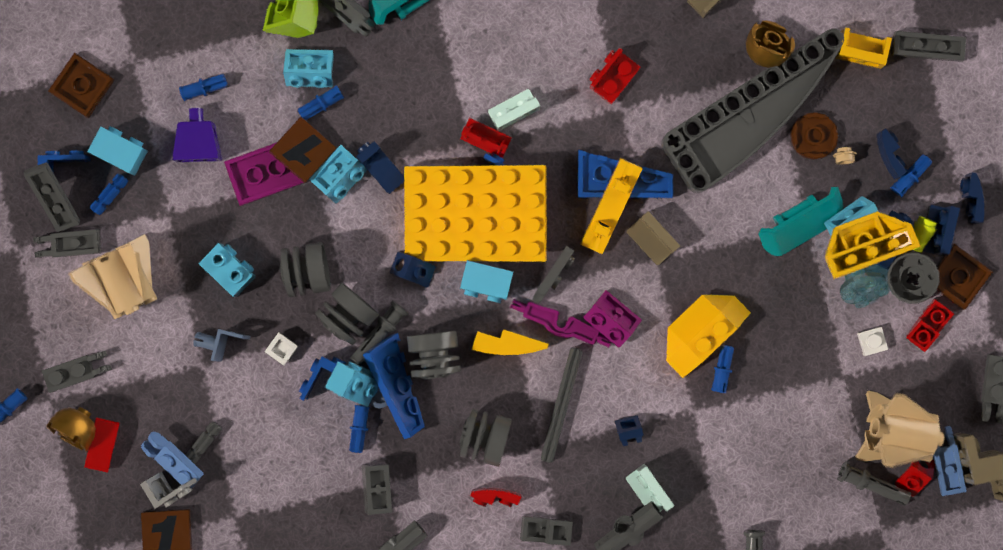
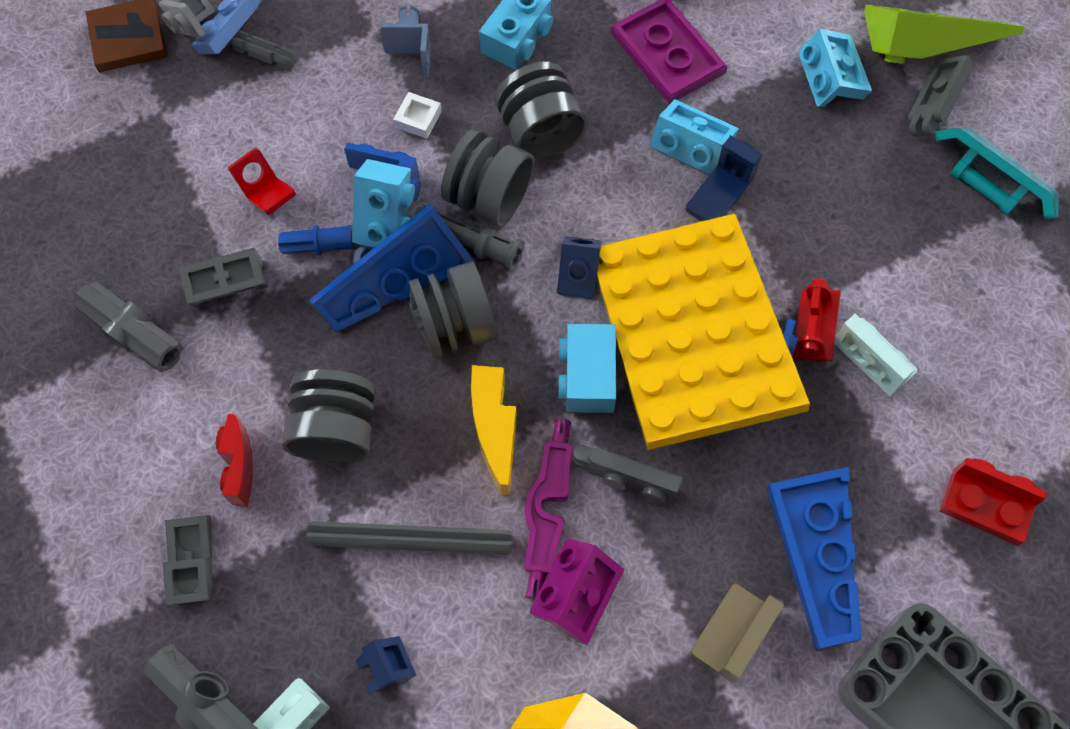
camera: 75 degrees right, 20 degrees down
reddish brown tile [269,117,336,183] -> none
blue axle [298,85,344,120] -> none
yellow hinge [581,158,642,254] -> none
none -> red bracket [228,148,297,215]

